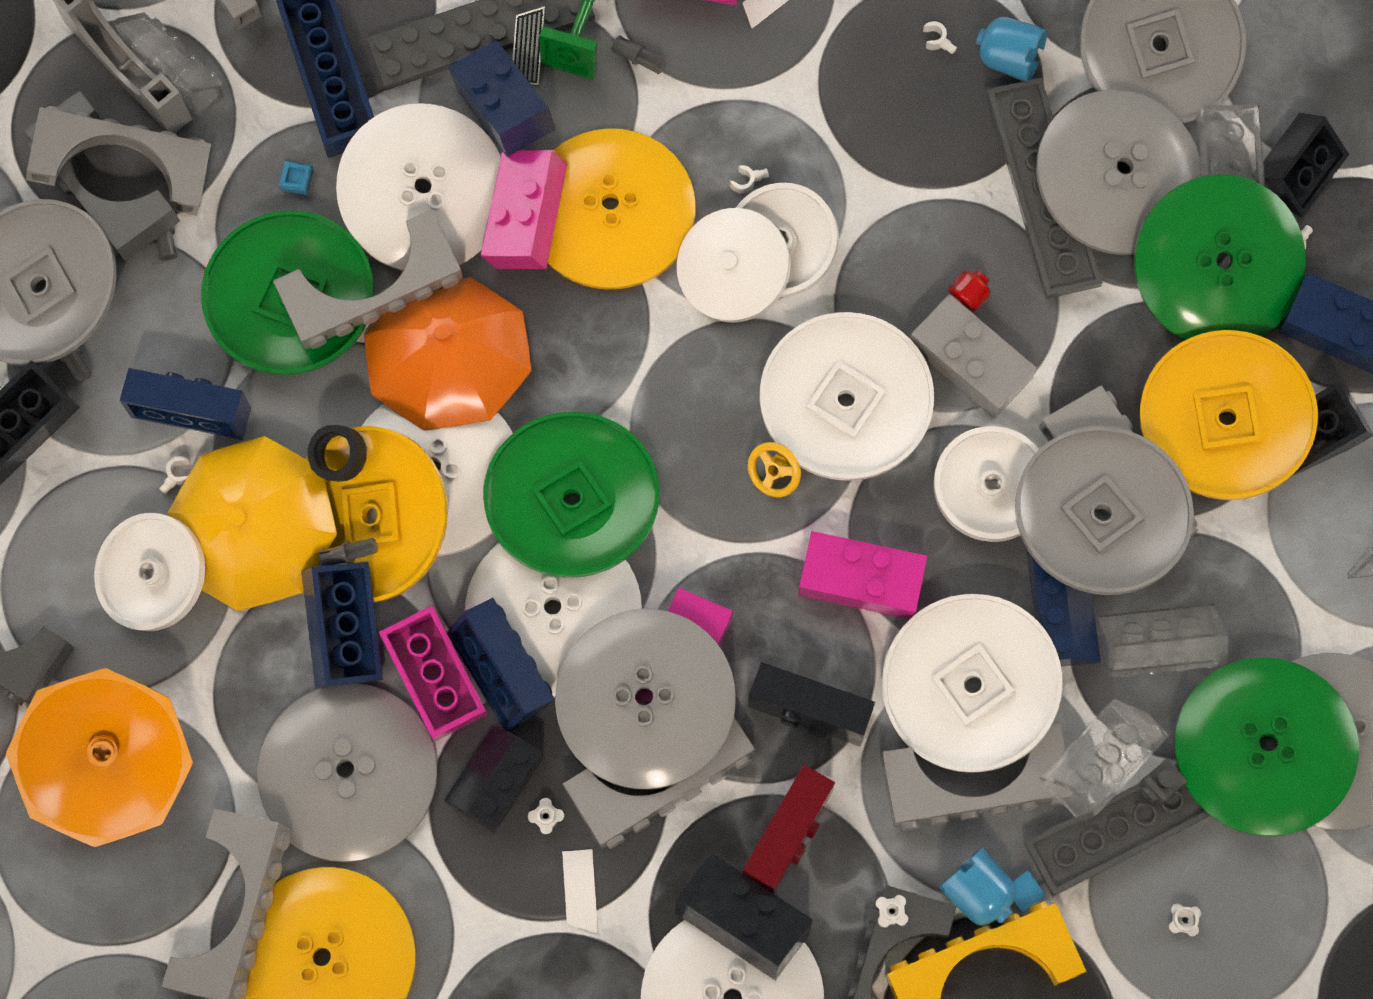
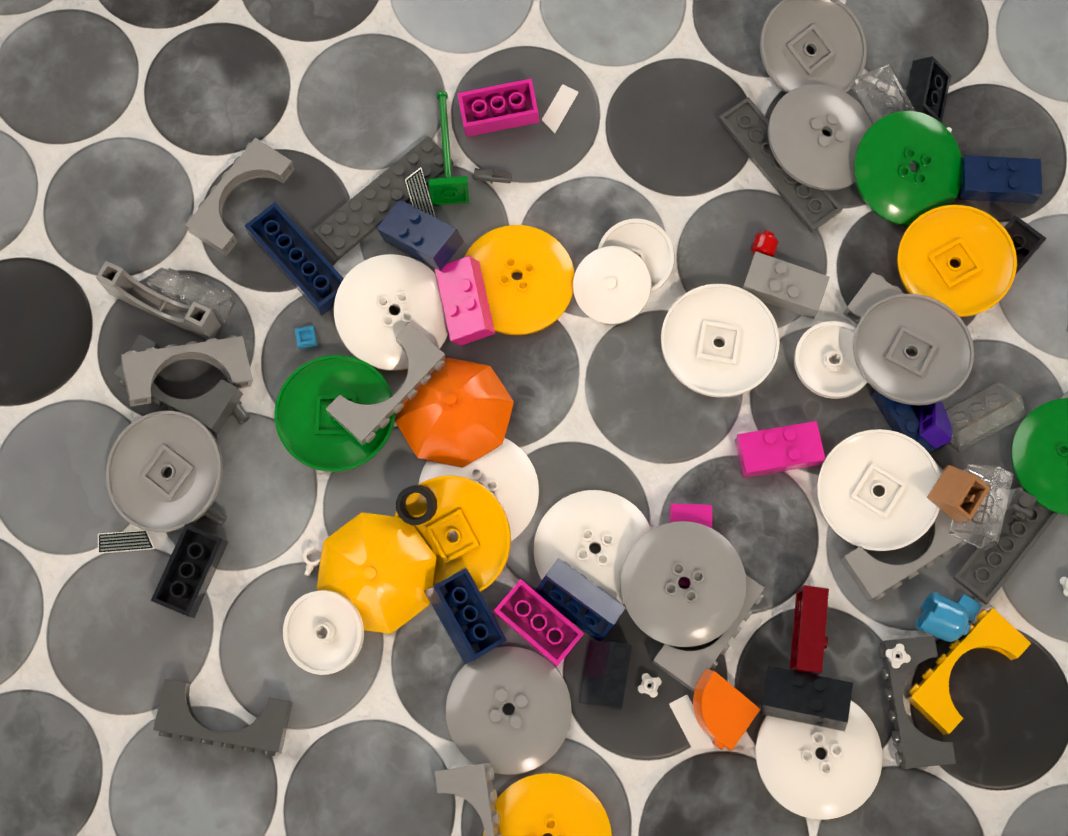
camera: 25 degrees left, 0 degrees up
light orange piece [6,668,193,847] -> none
dark blue brick [119,368,251,440] -> none
dark grey axle [319,538,378,566] -> none
green dish [483,412,659,578] -> none
white piece [730,165,769,194] -> none
yellow piece [747,442,801,498] -> none
black brick [748,662,875,746] -> none
white piece [923,21,957,54] -> none
dark azure cylinder [976,17,1048,82] -> none
none -> orange brick [693,669,760,751]
none -> dark purple slope [920,401,952,449]
none -> medium nougat slope [927,465,991,523]

